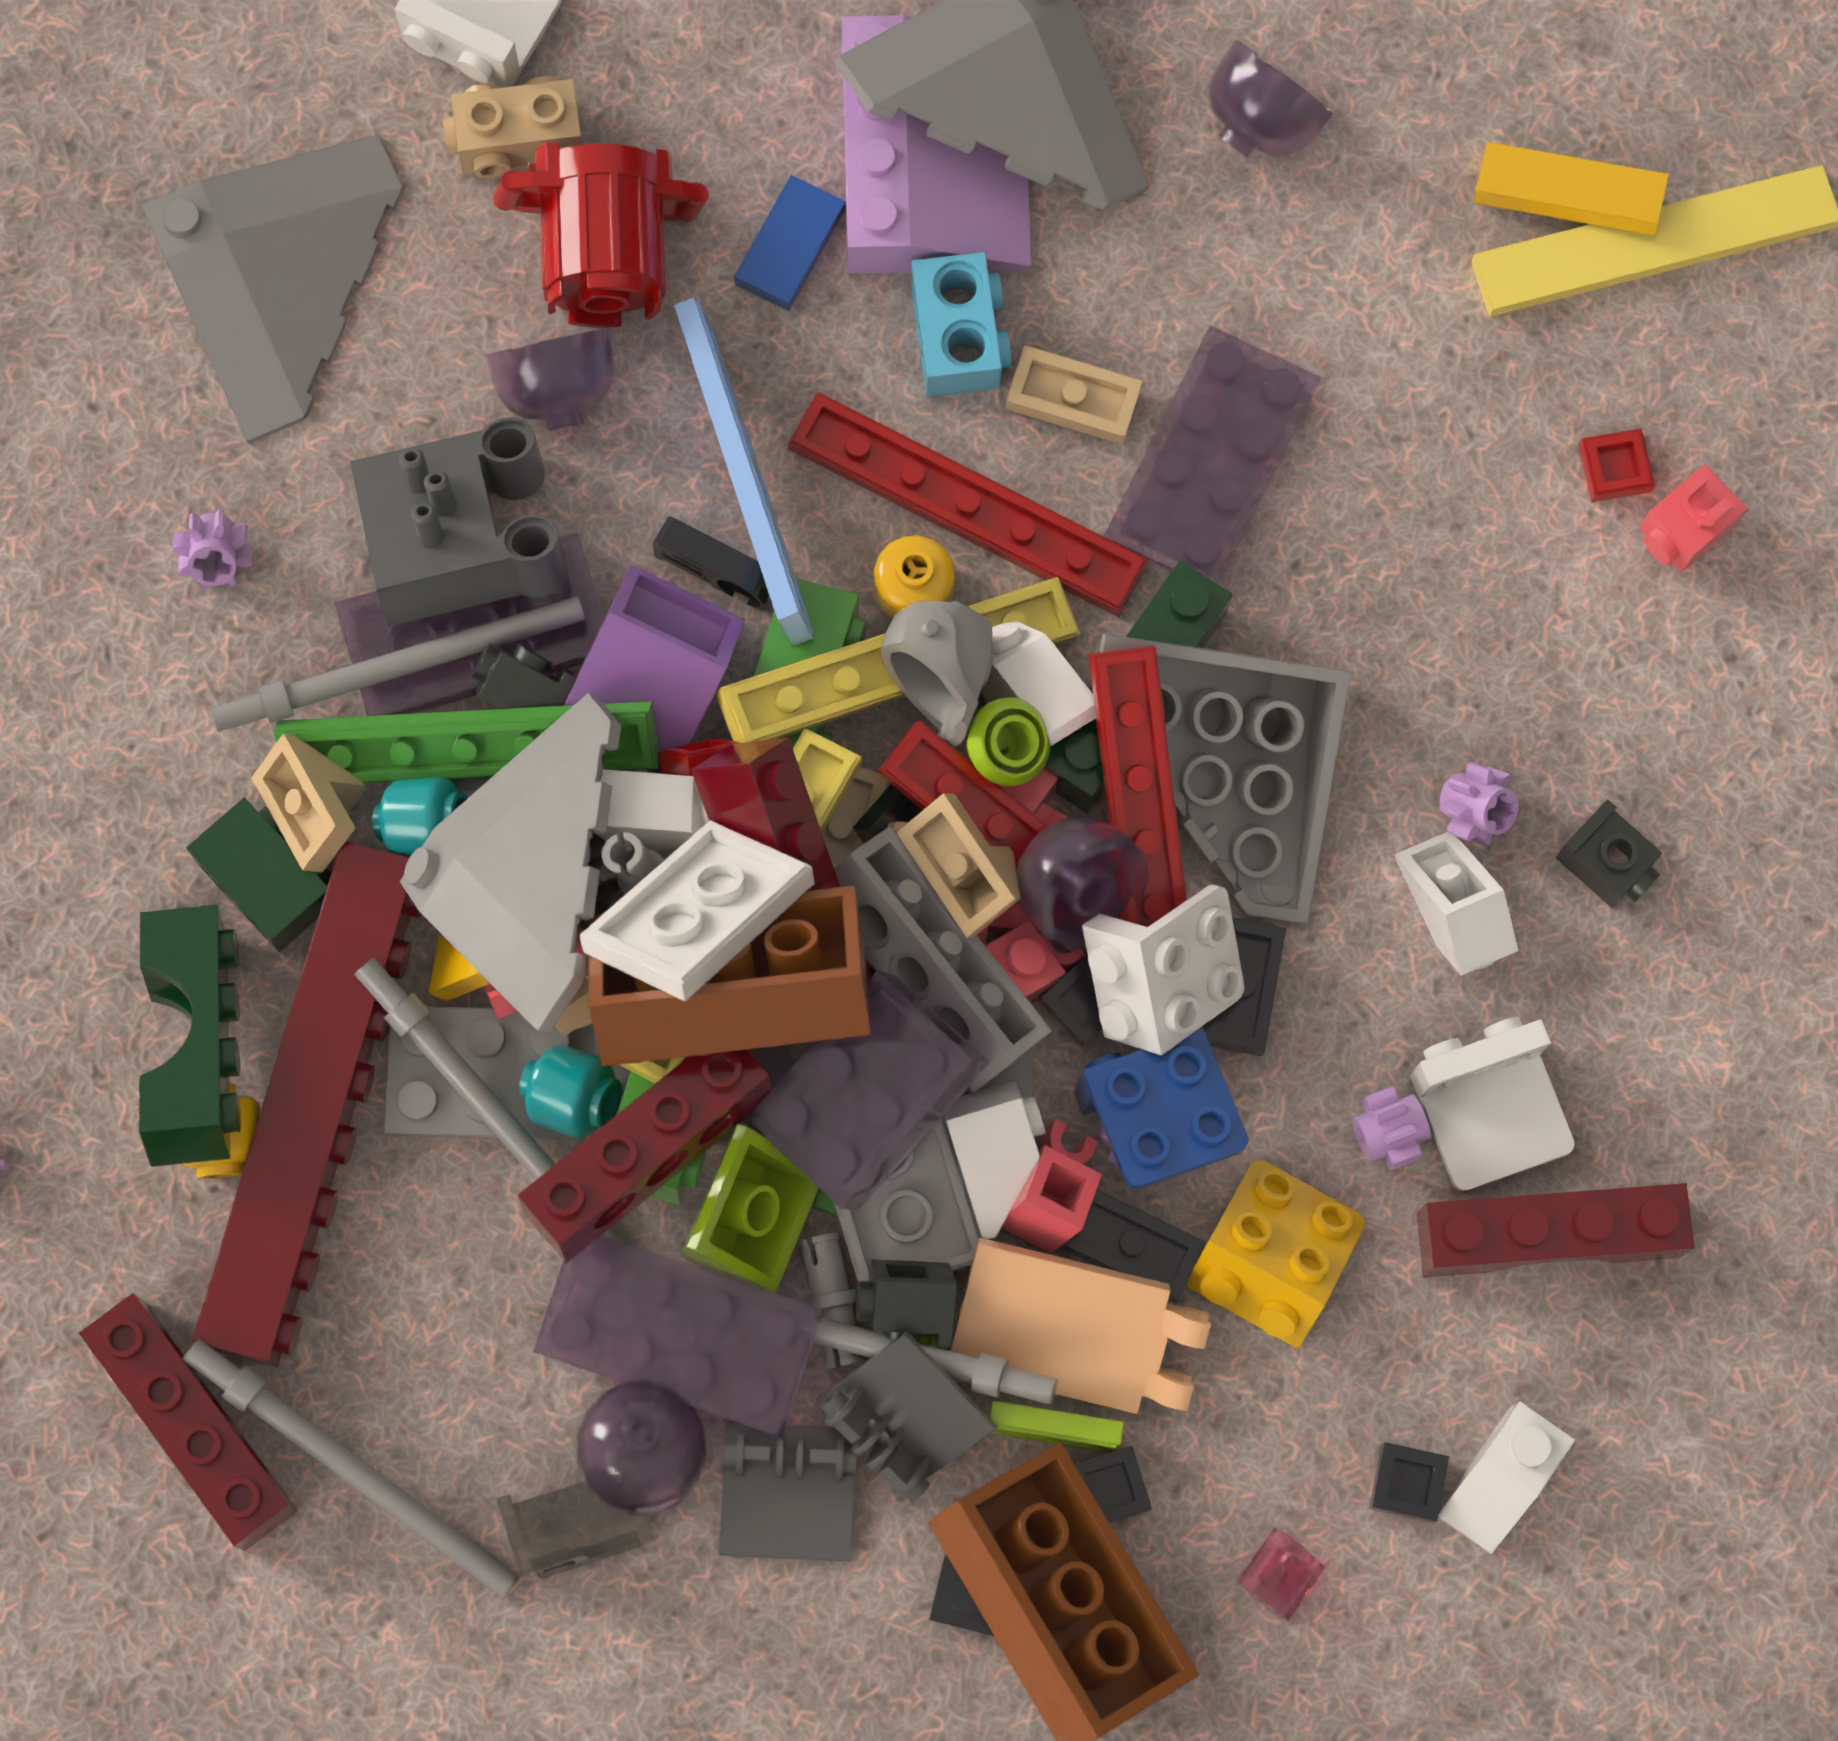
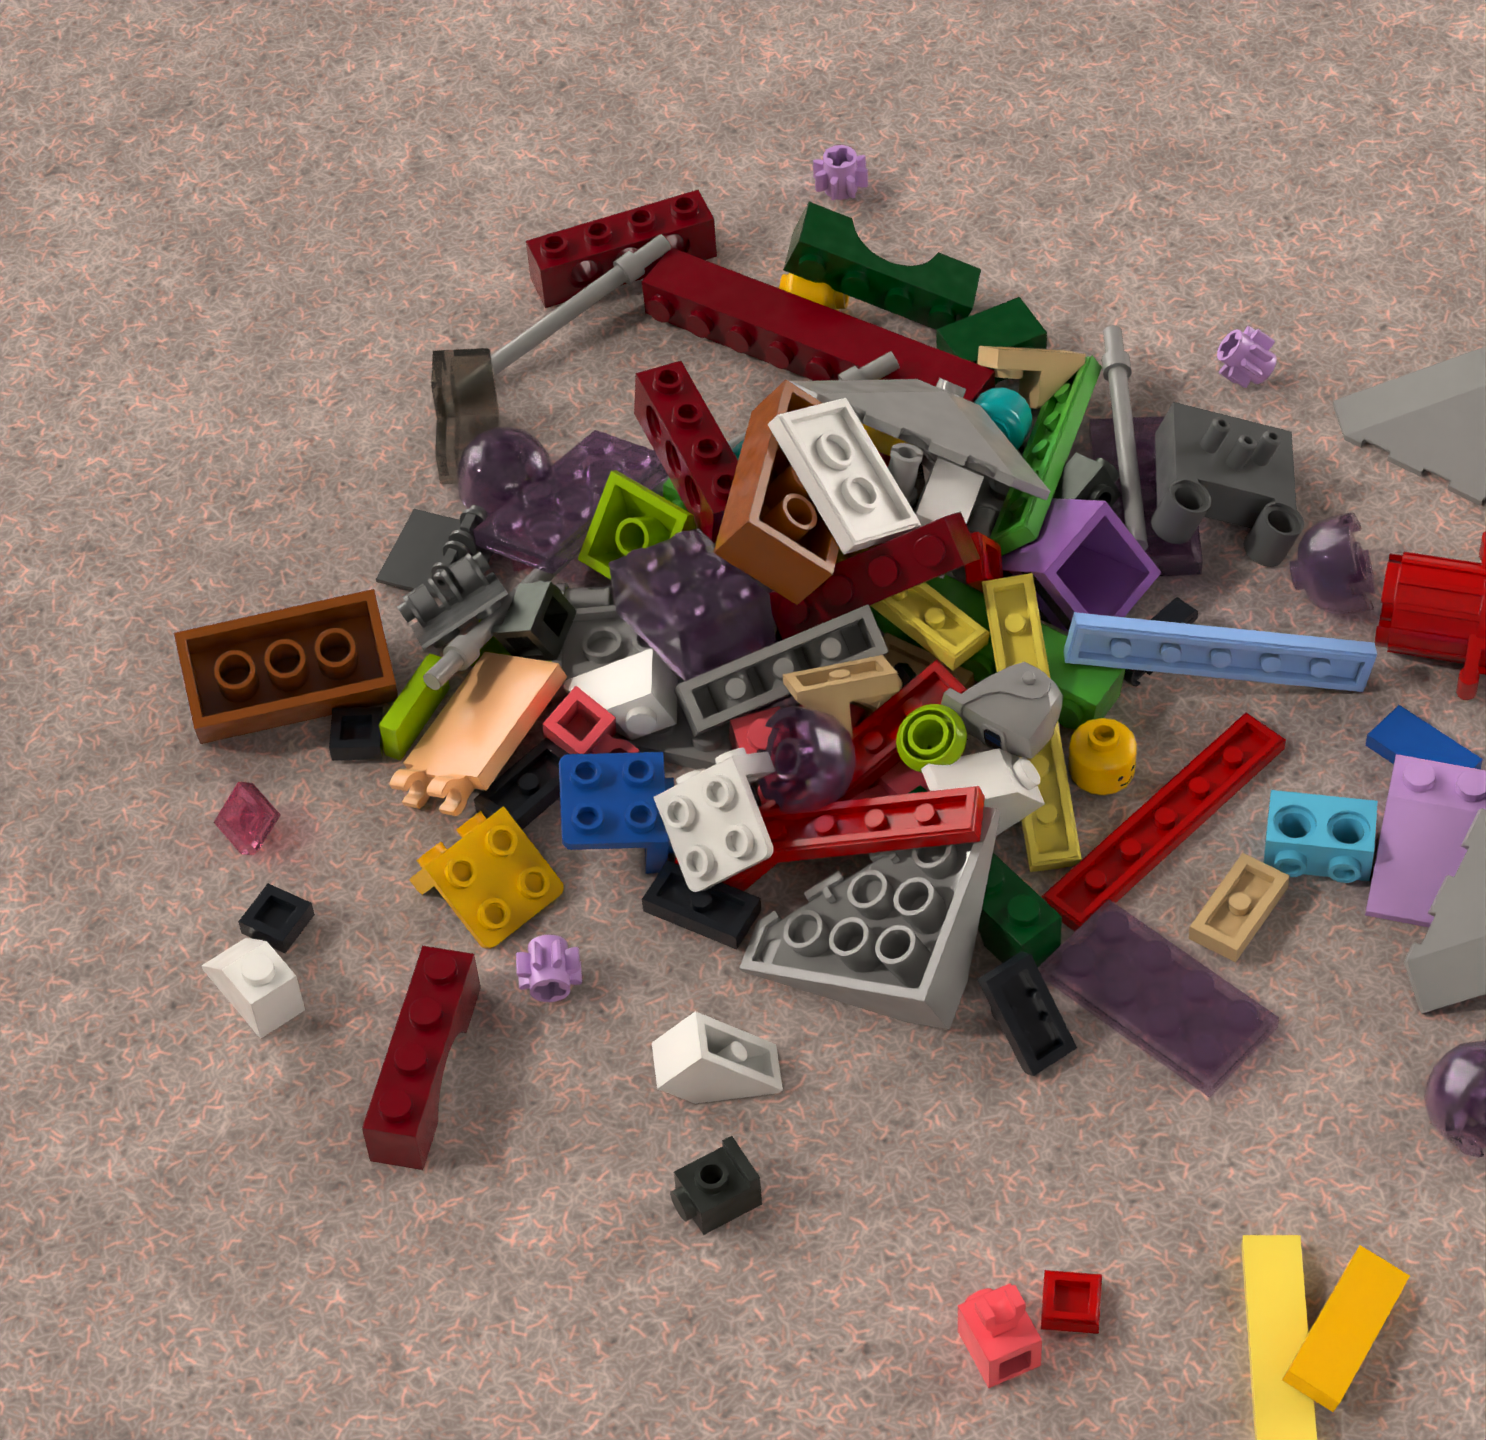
camera: 115 degrees right, 25 degrees down
white bracket [1410,1016,1574,1192] -> none
lavender gear [1440,762,1519,845] -> none
none -> black tile [977,951,1077,1076]

